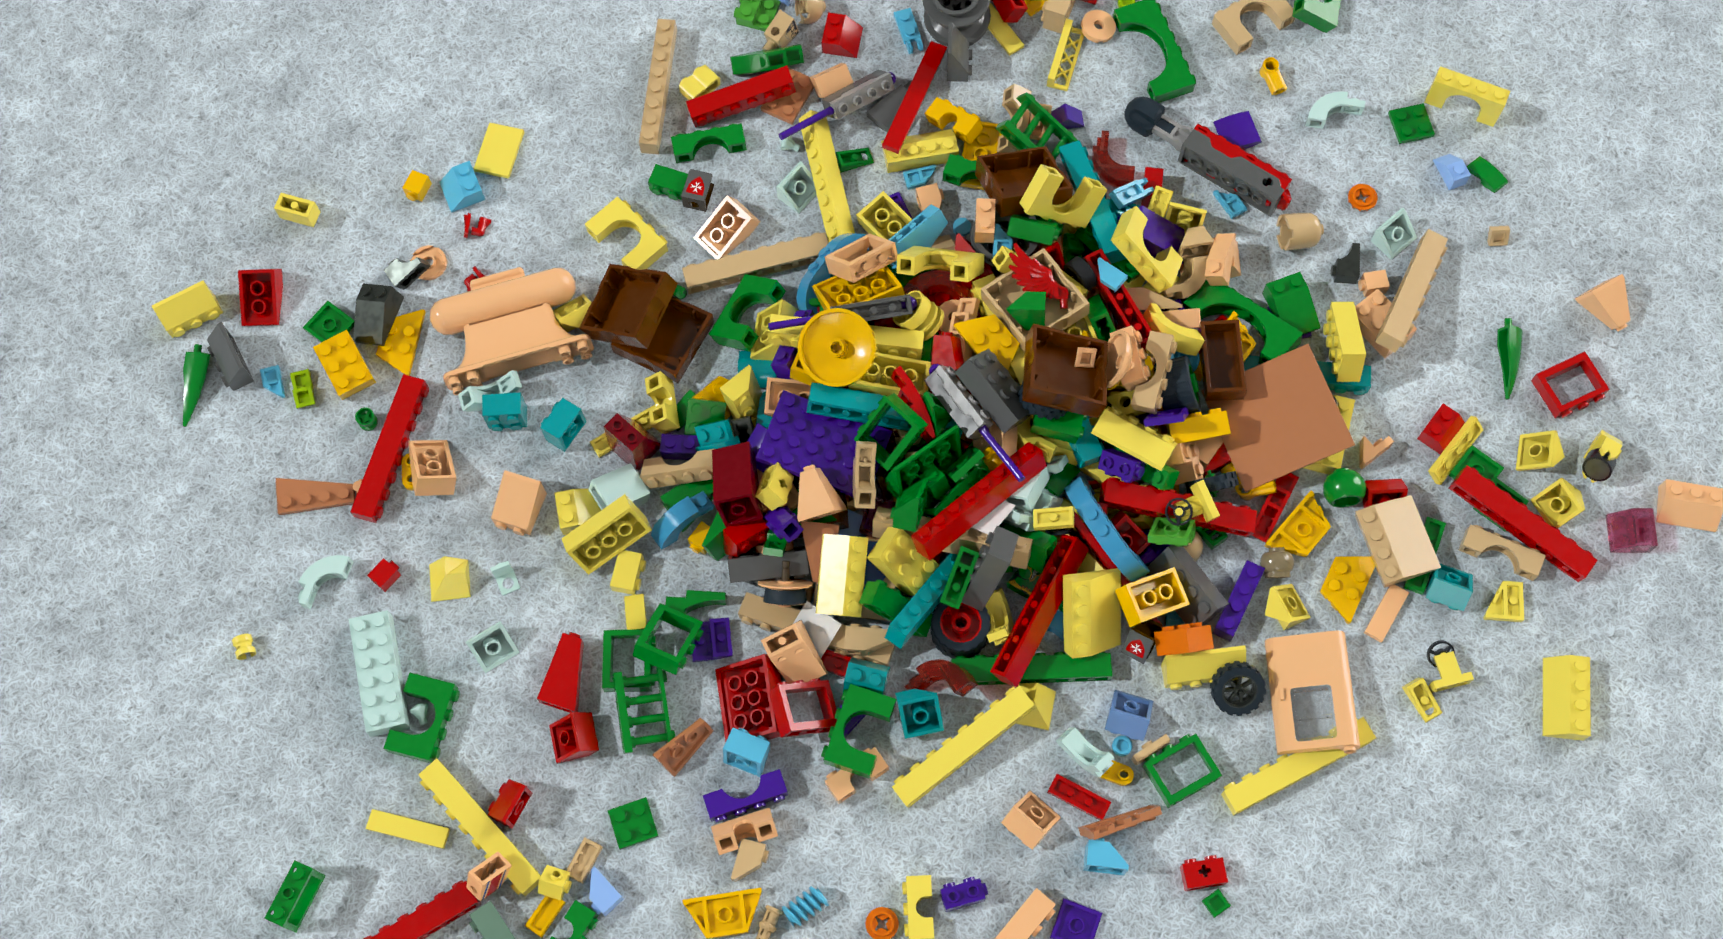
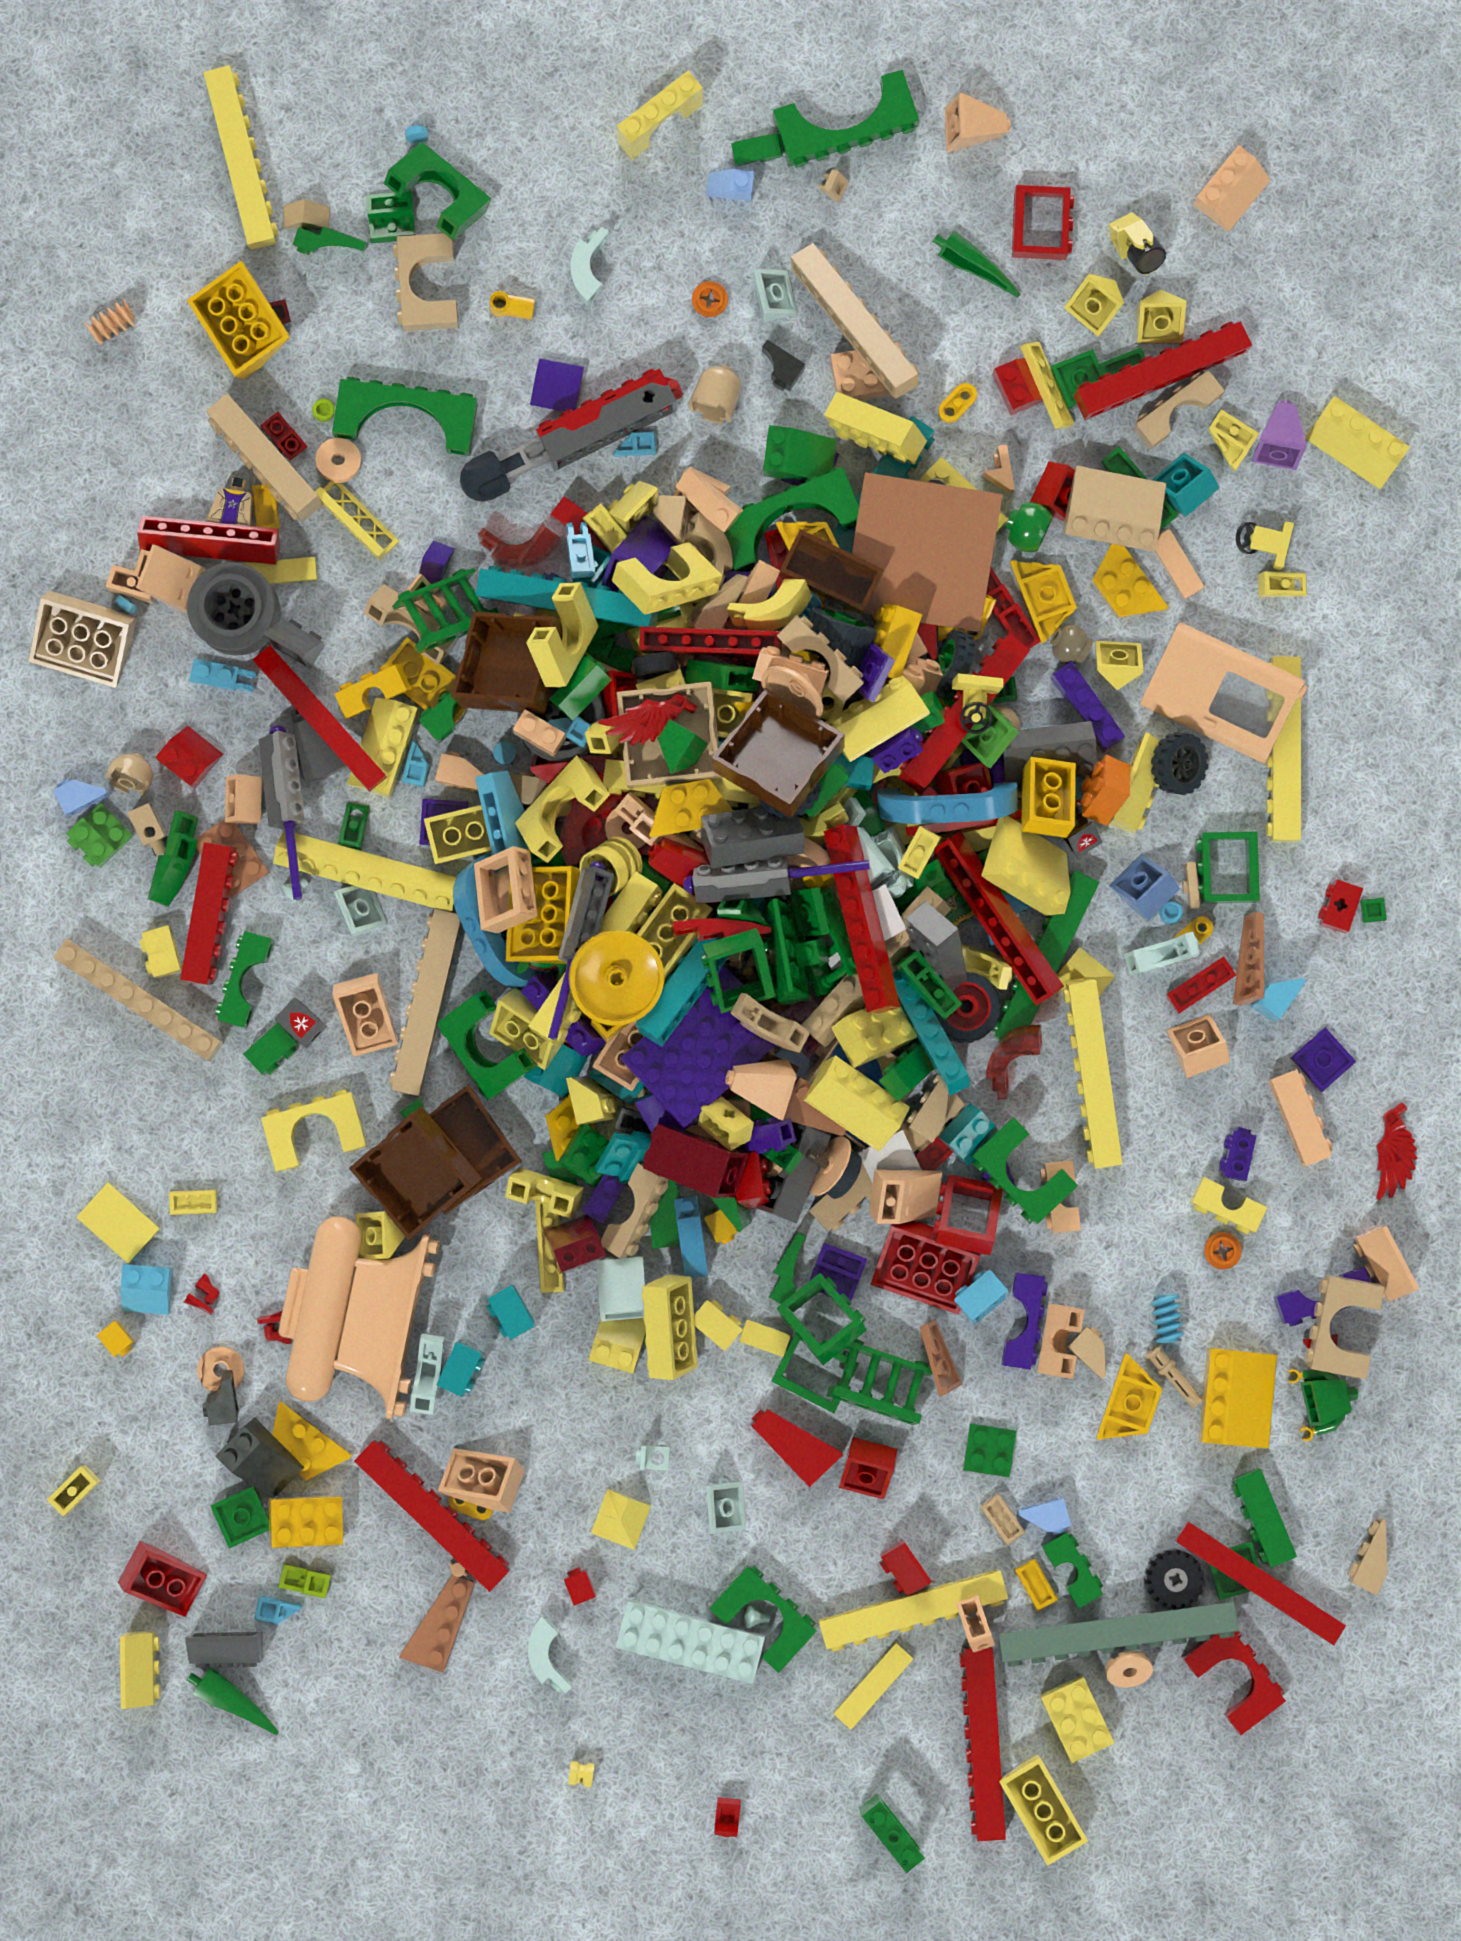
camera: 70 degrees left, 15 degrees up
green wheel [355,407,378,431] -> none
light nougat slope [491,470,547,536] -> none
light yellow brick [538,865,572,900] -> none
green slope [890,478,929,532] -> none
teal slope [895,689,944,739] -> none
light nougat slope [1075,347,1097,368] -> none
medium azure tile [1098,257,1128,292] -> none
light nougat brick [1358,270,1390,297] -> none
green plate [1388,103,1435,144] -> none
clear pink slope [1606,508,1658,553] -> none
none -> light yellow plate [169,1190,218,1215]
none -> red bracket [714,1797,741,1837]
none -> green arch [772,69,919,168]
none -> yellow plate [938,383,977,424]
none -> medium lavender slope [1252,400,1306,470]

